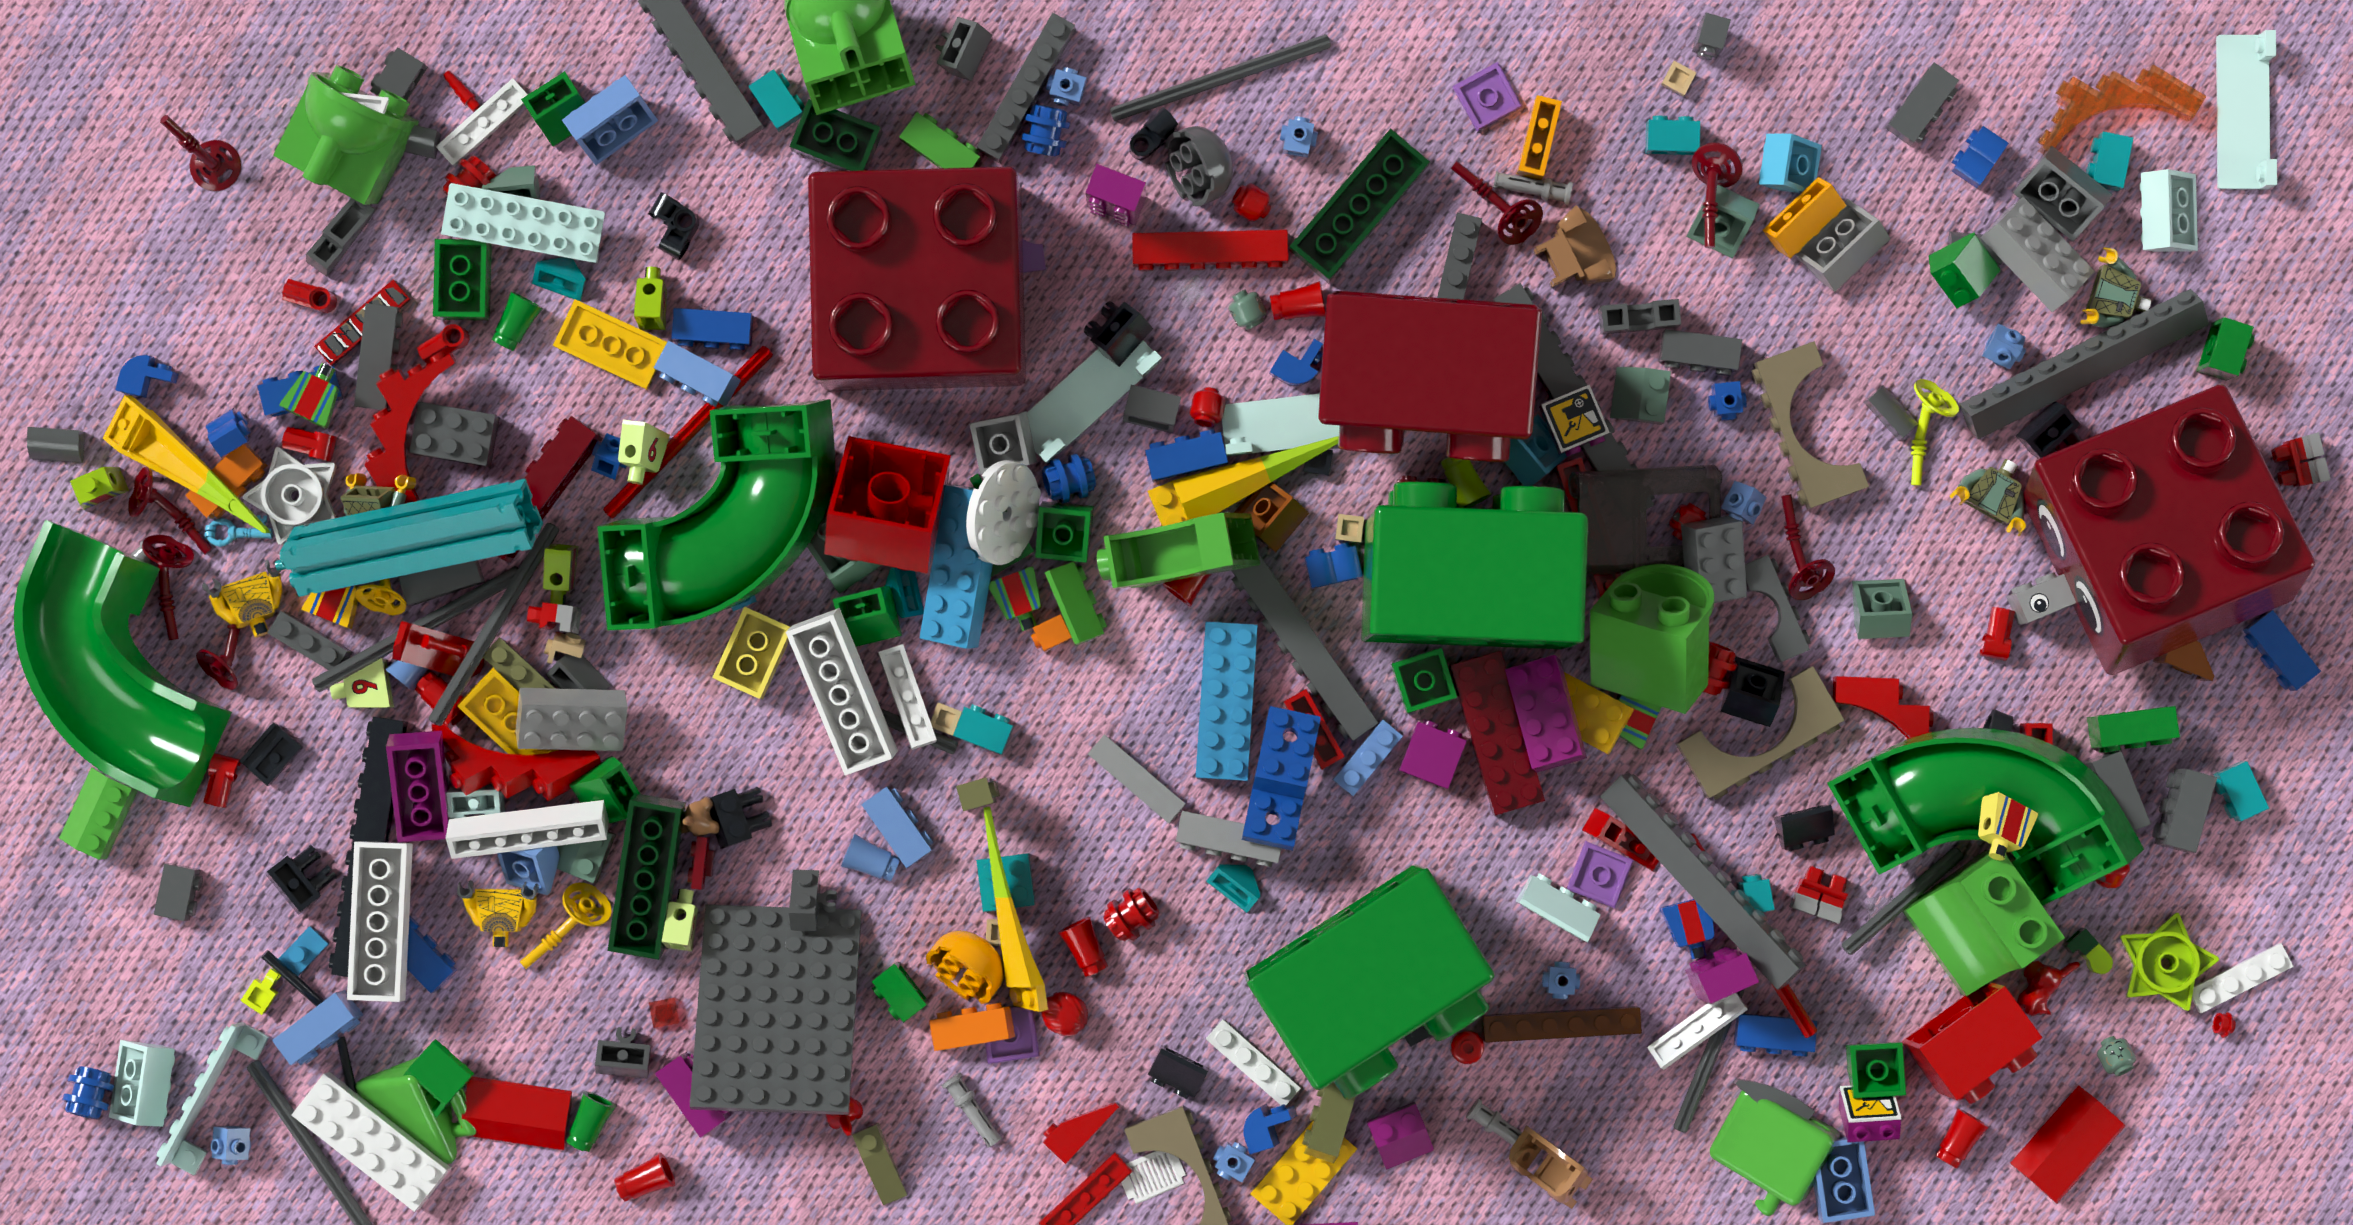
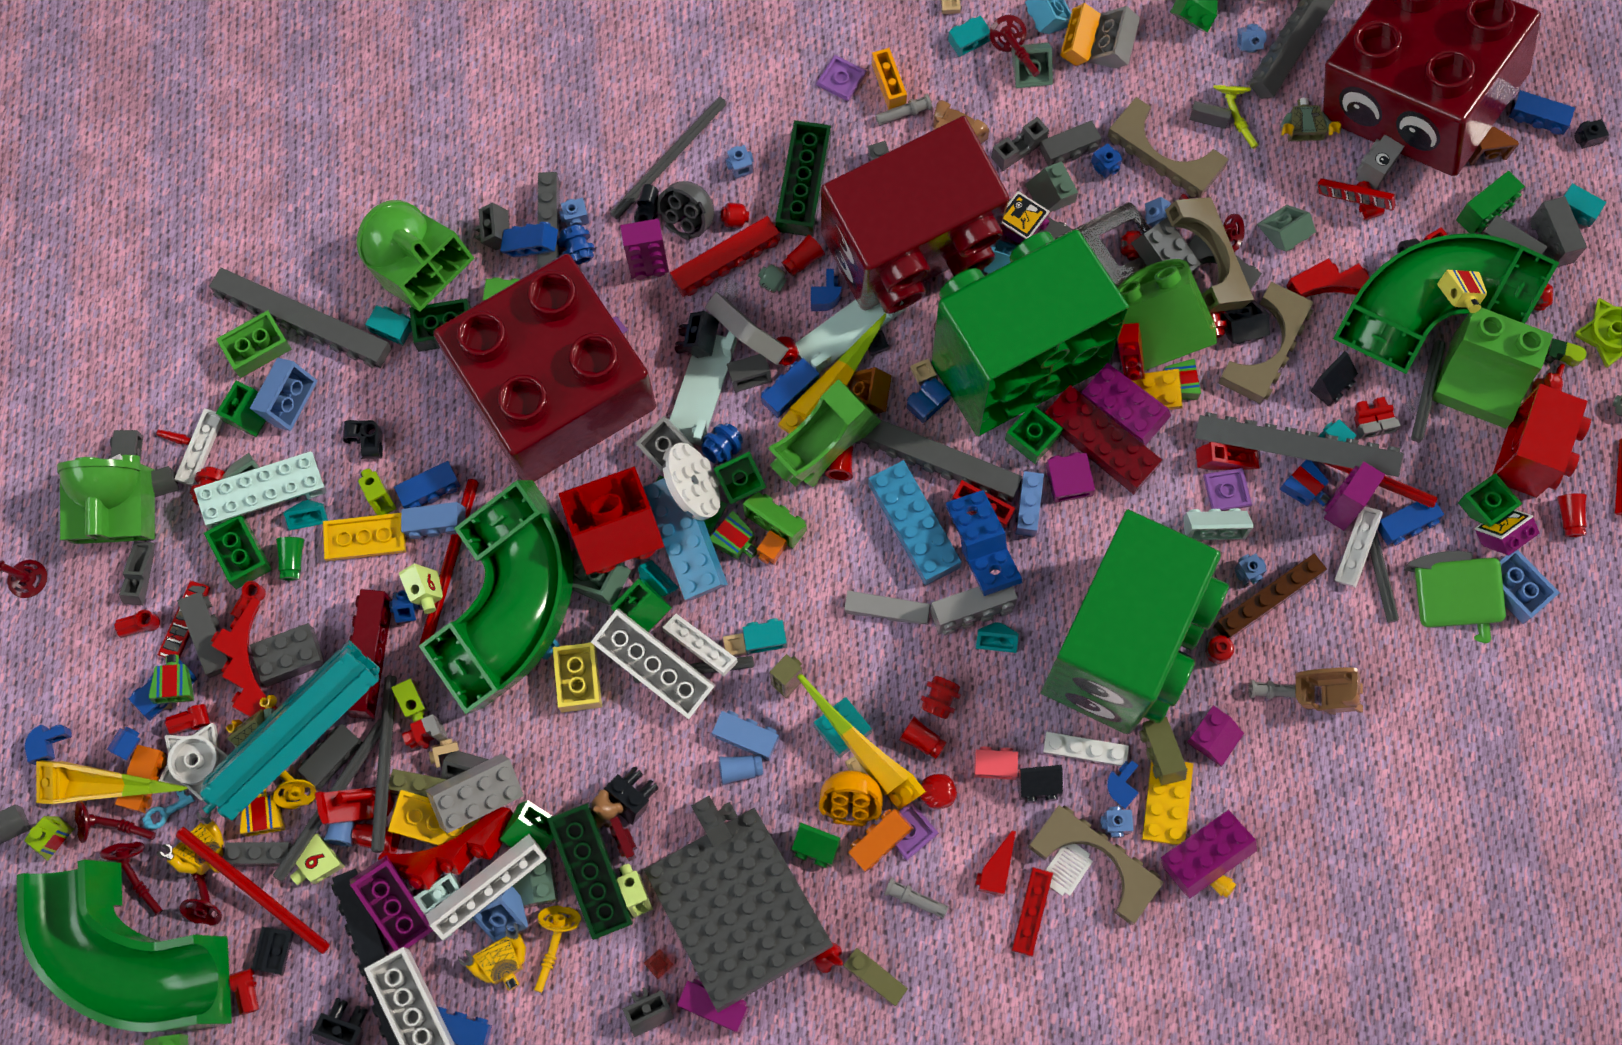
camera: 30 degrees left, 15 degrees down
dark red dish [1450,161,1543,245] -> none
black brick [2016,401,2083,459] -> none
none -> red axle [175,827,330,954]
none -> bright green slope [216,310,292,378]
none -> blue brick [500,222,558,258]
none -> light grey beam [705,292,789,365]
none -> coral brick [974,747,1018,780]
none -> red slope [1118,323,1145,380]
none -> dark tan arch [1165,197,1254,313]
none -> red tile [1317,178,1396,211]
none -> black brick [1574,119,1609,149]

